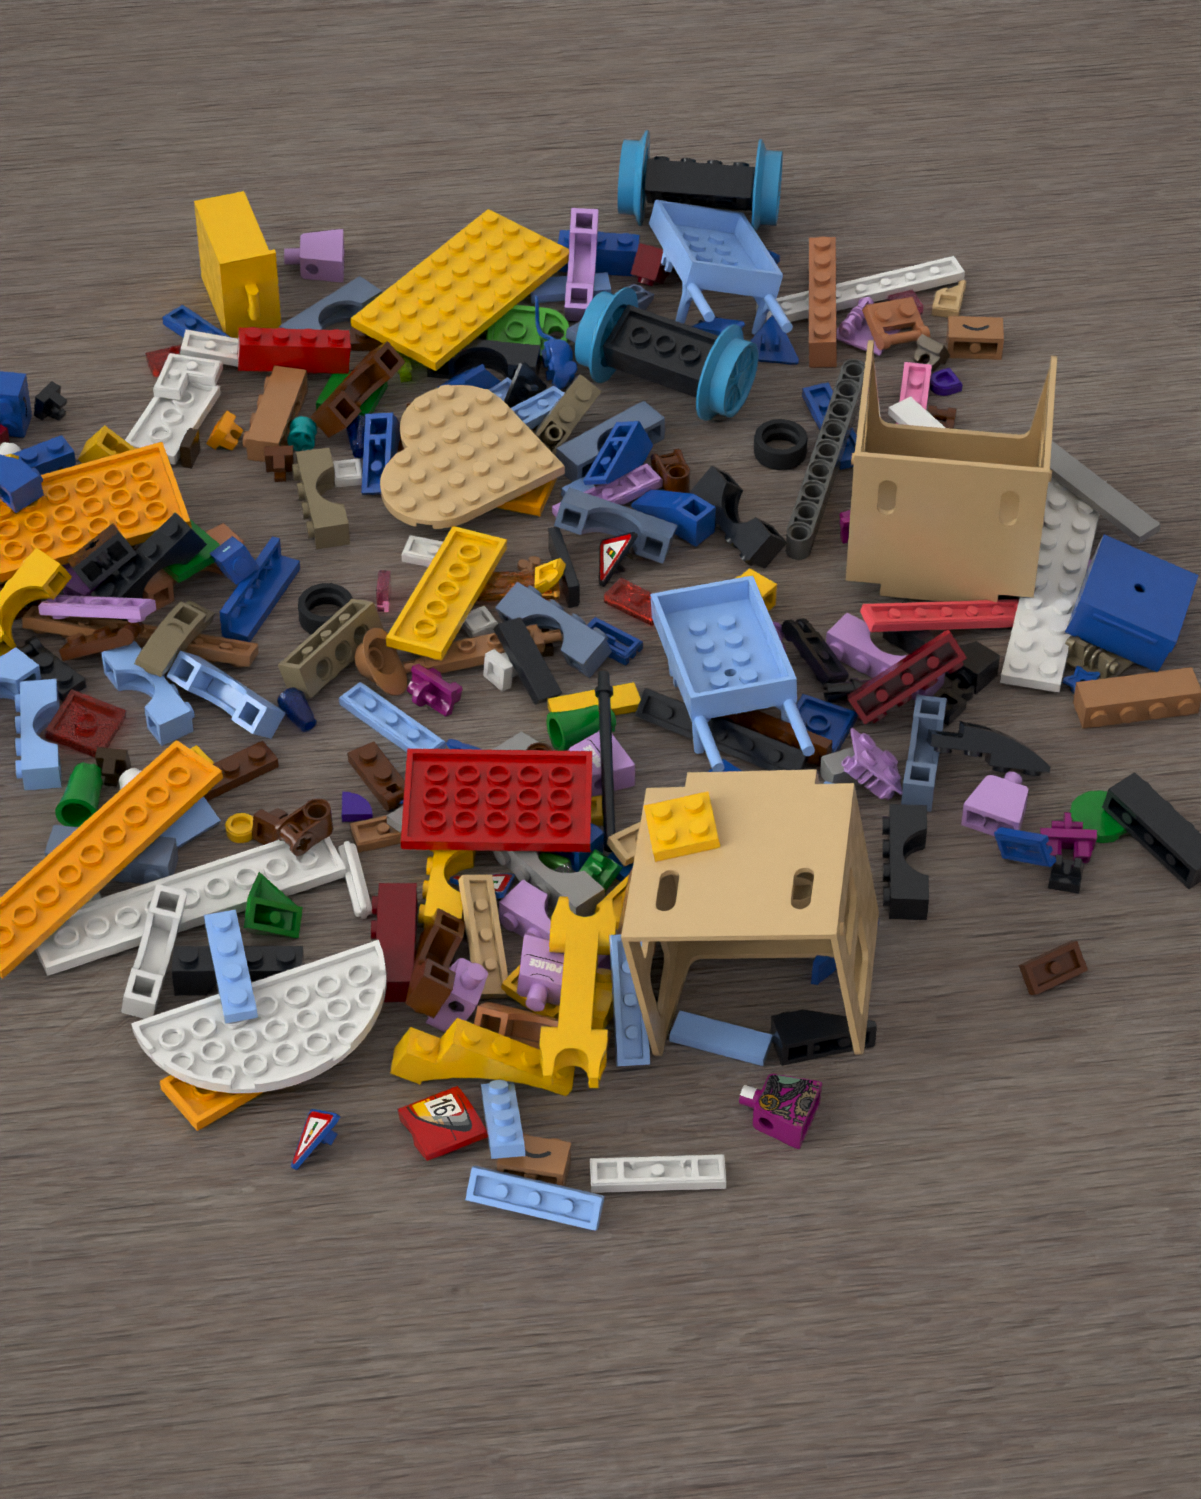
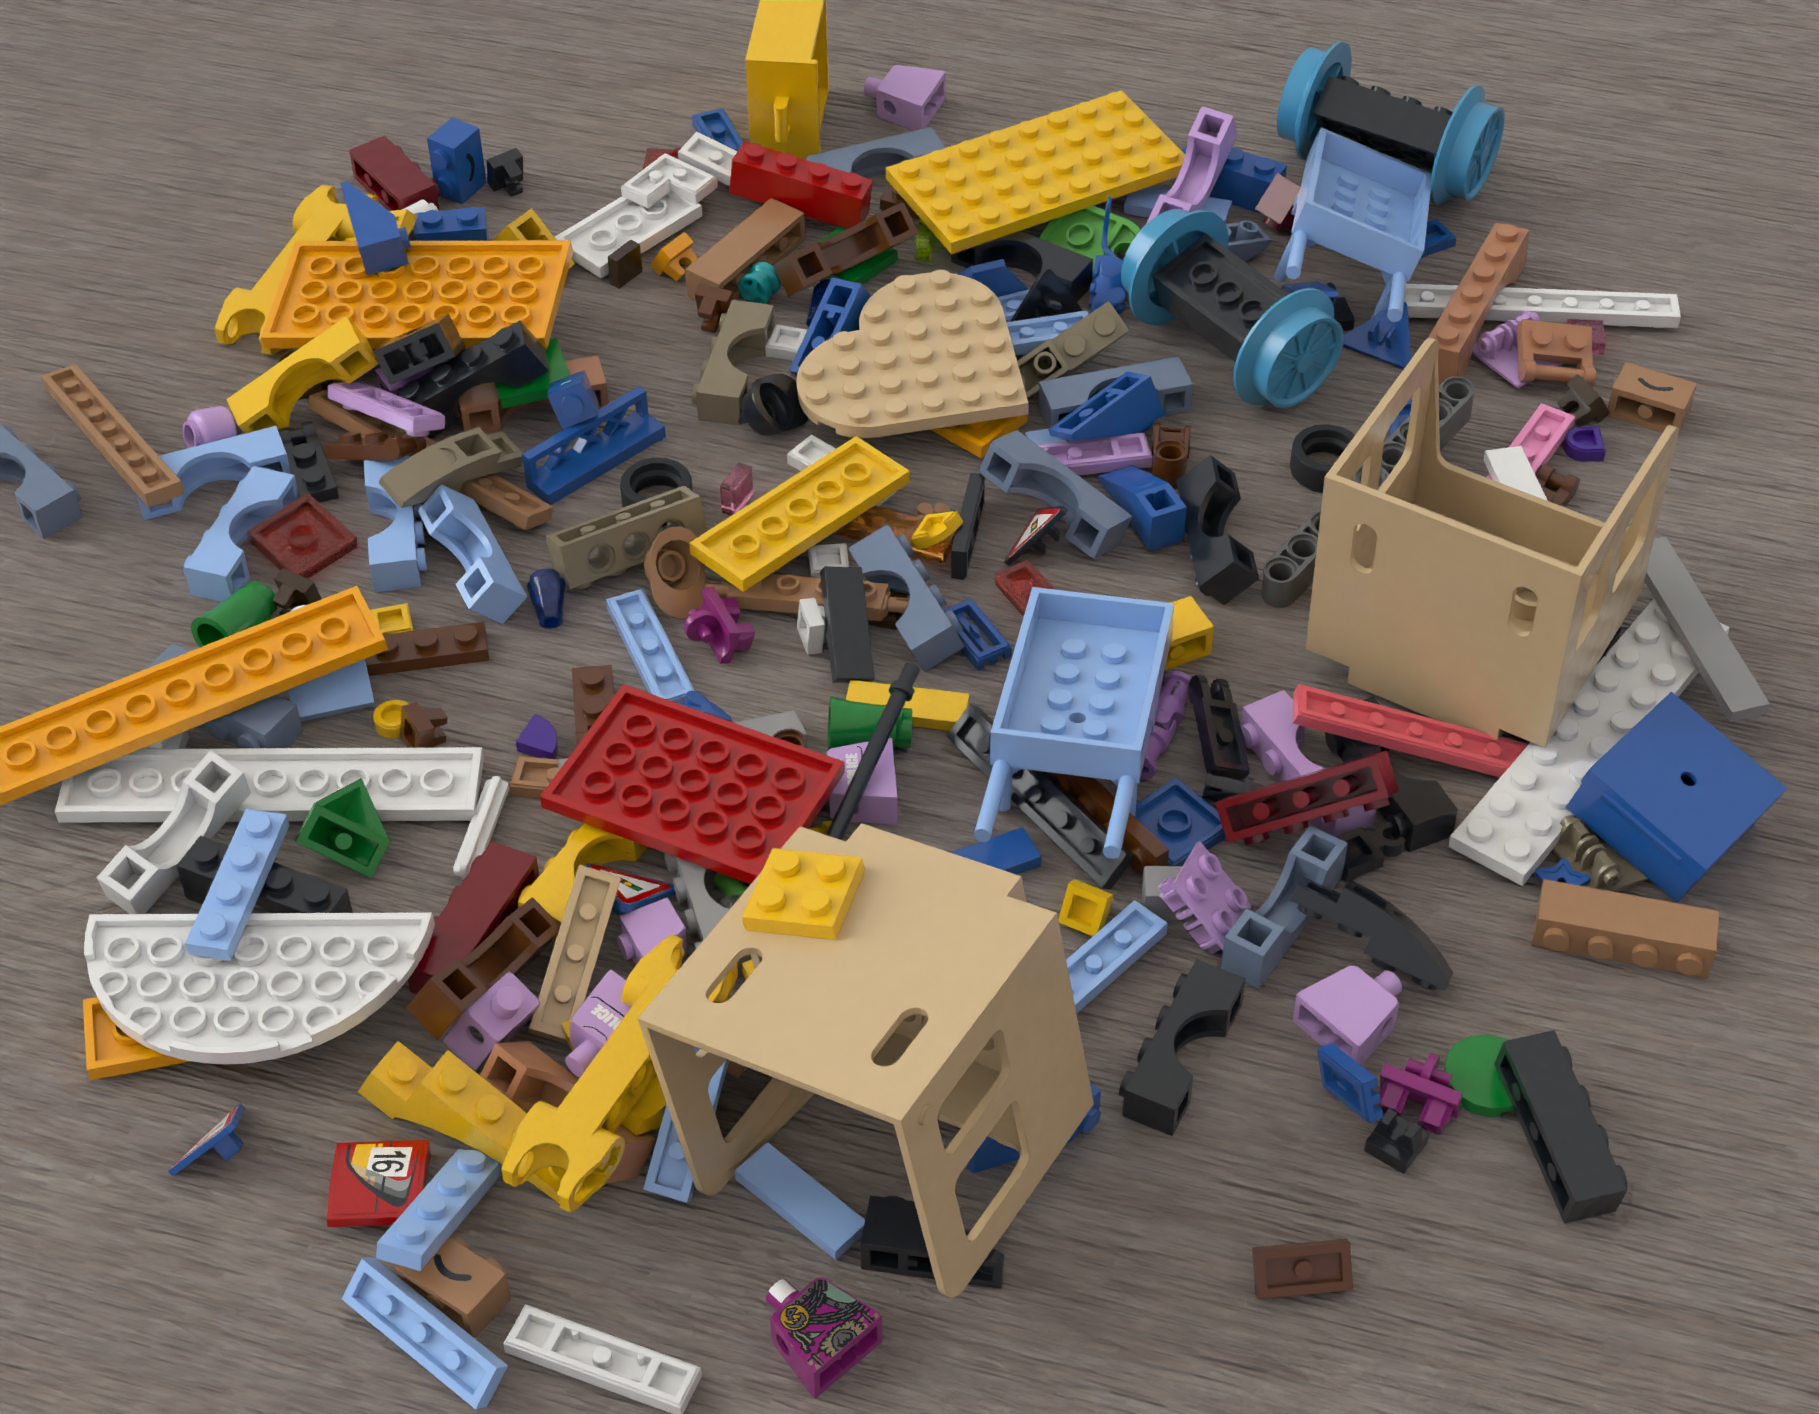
camera: 25 degrees right, 0 degrees up
reddish brown piece [273,798,334,856] -> none
tan tile [932,280,966,318] -> none
none -> black piece [738,373,808,436]

